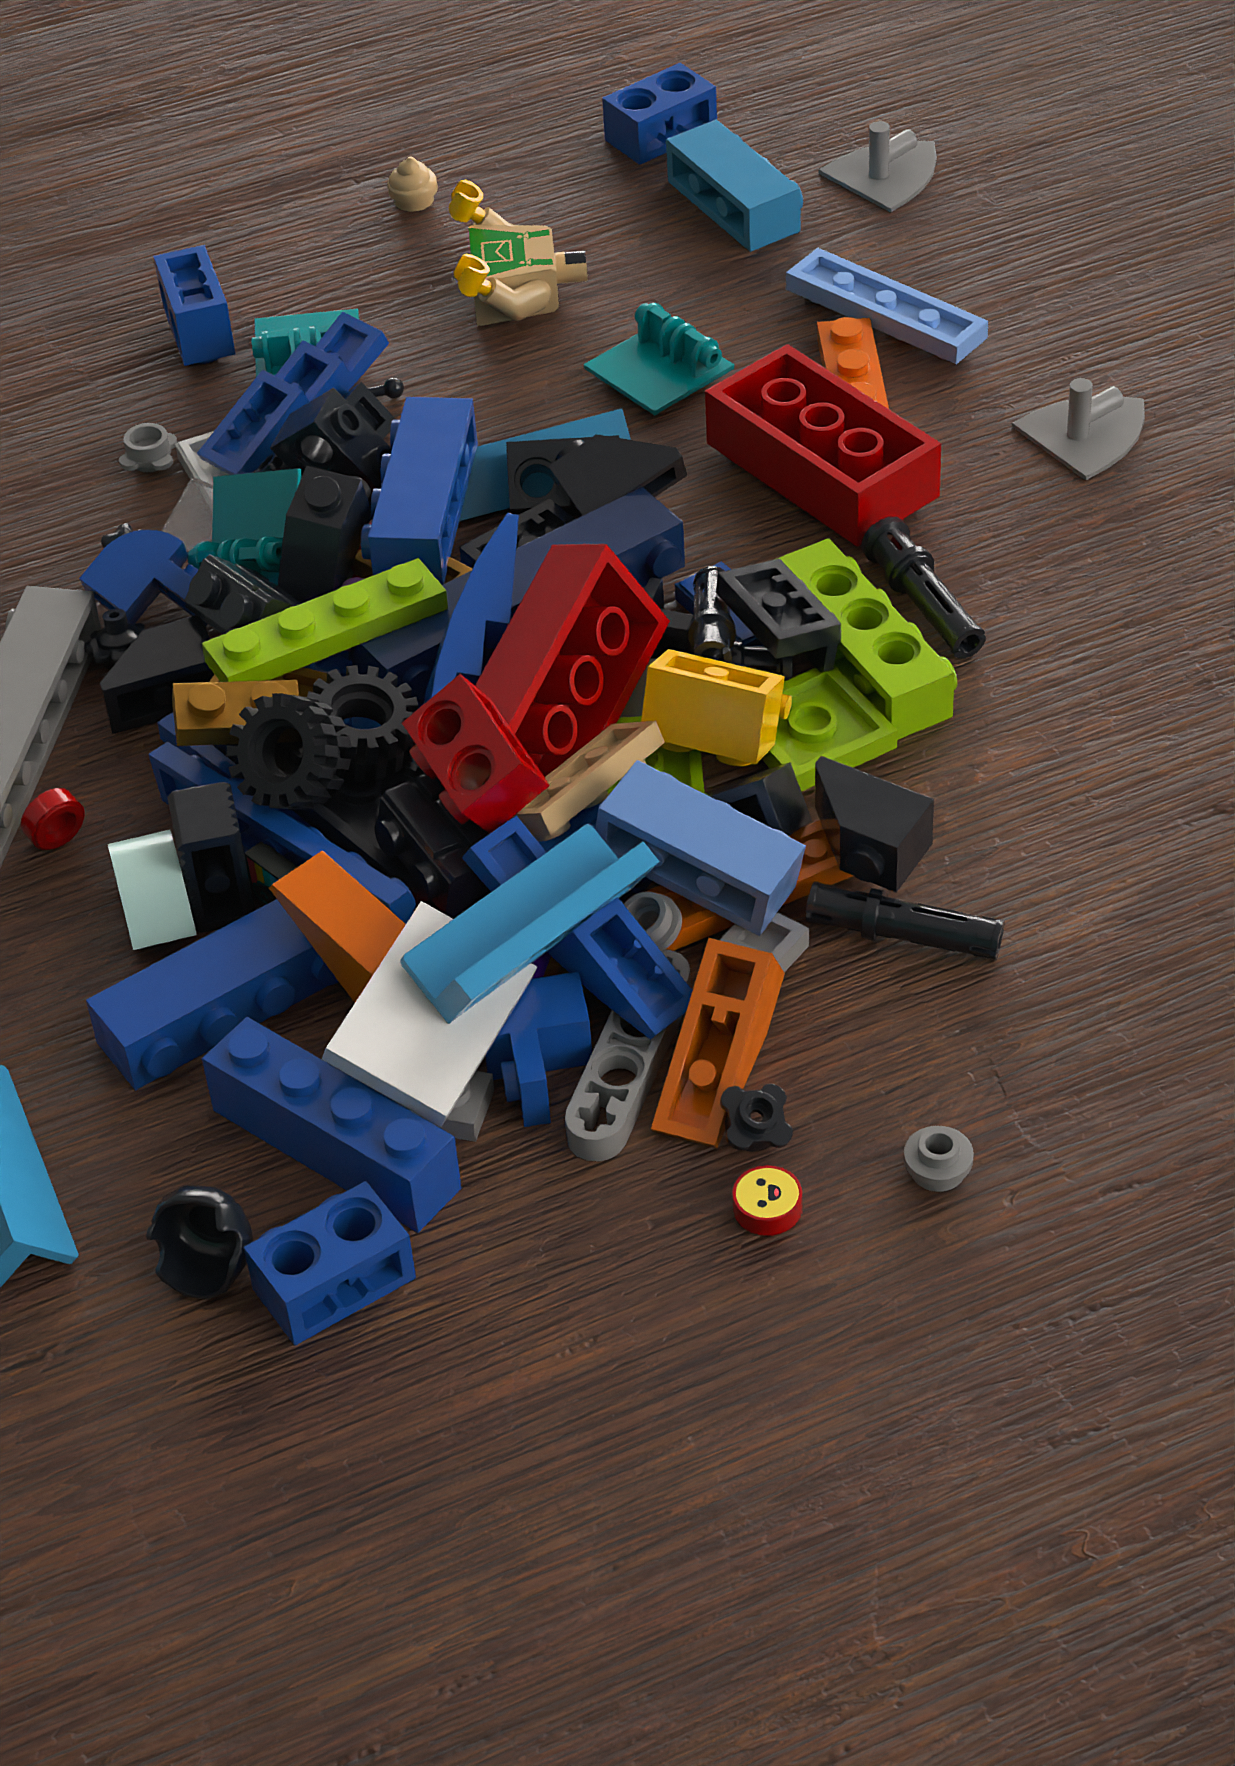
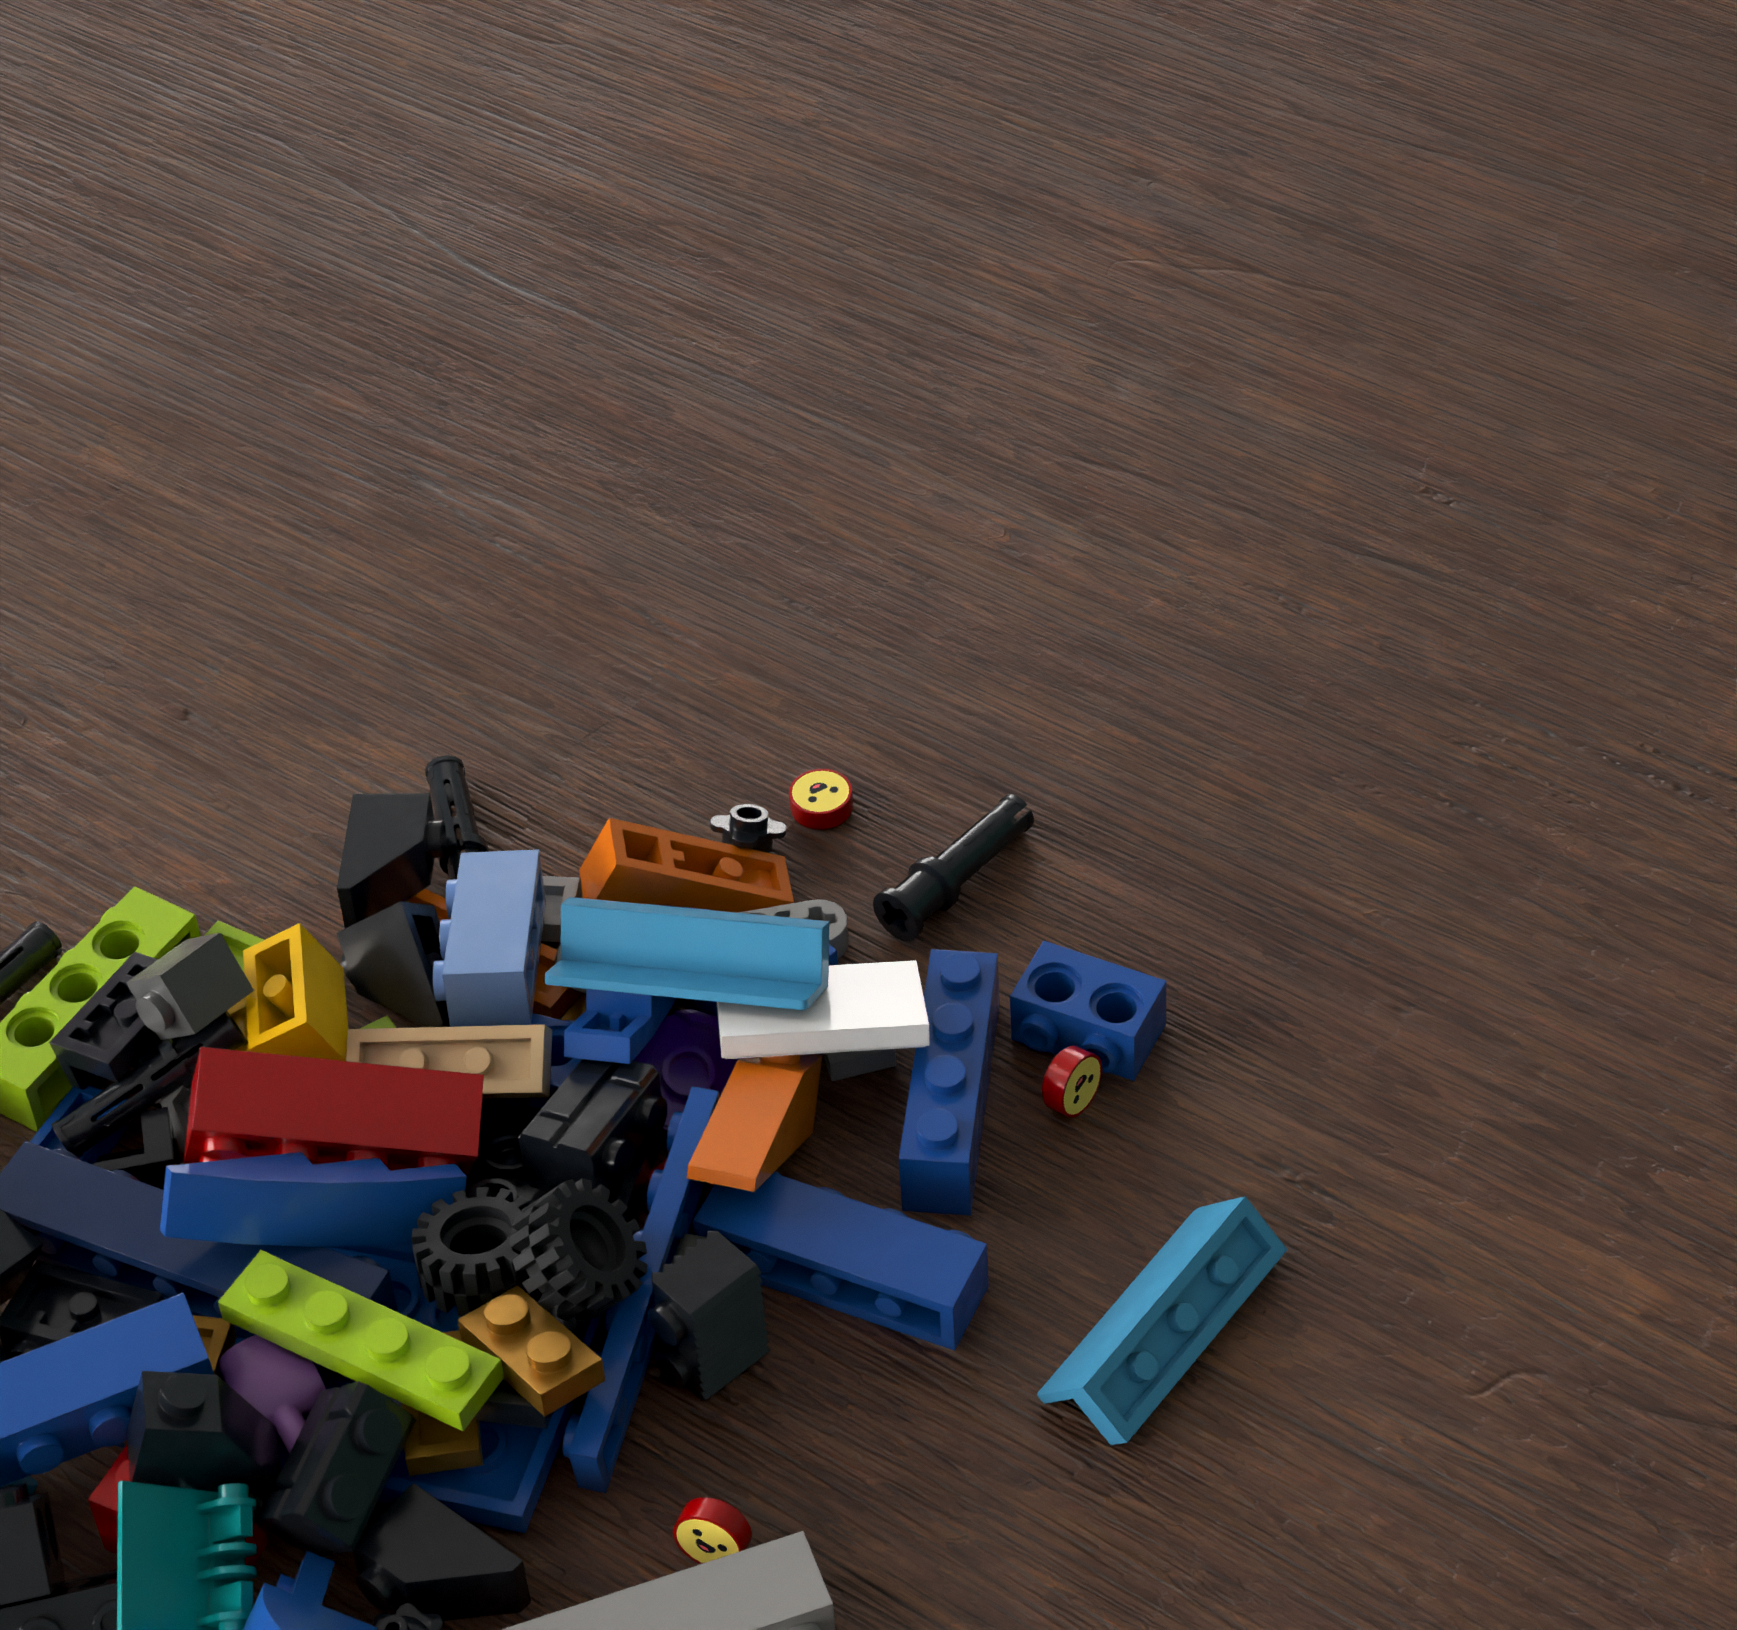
camera: 120 degrees left, 0 degrees up
light aqua brick [108,830,197,950] -> none
black hair [146,1185,253,1300] -> none
red brick [402,674,550,834] -> none
light grey plate [904,1126,974,1192] -> none
none -> dark grey brick [126,933,254,1040]
none -> black pin [873,794,1034,941]
none -> tile [1042,1045,1102,1118]

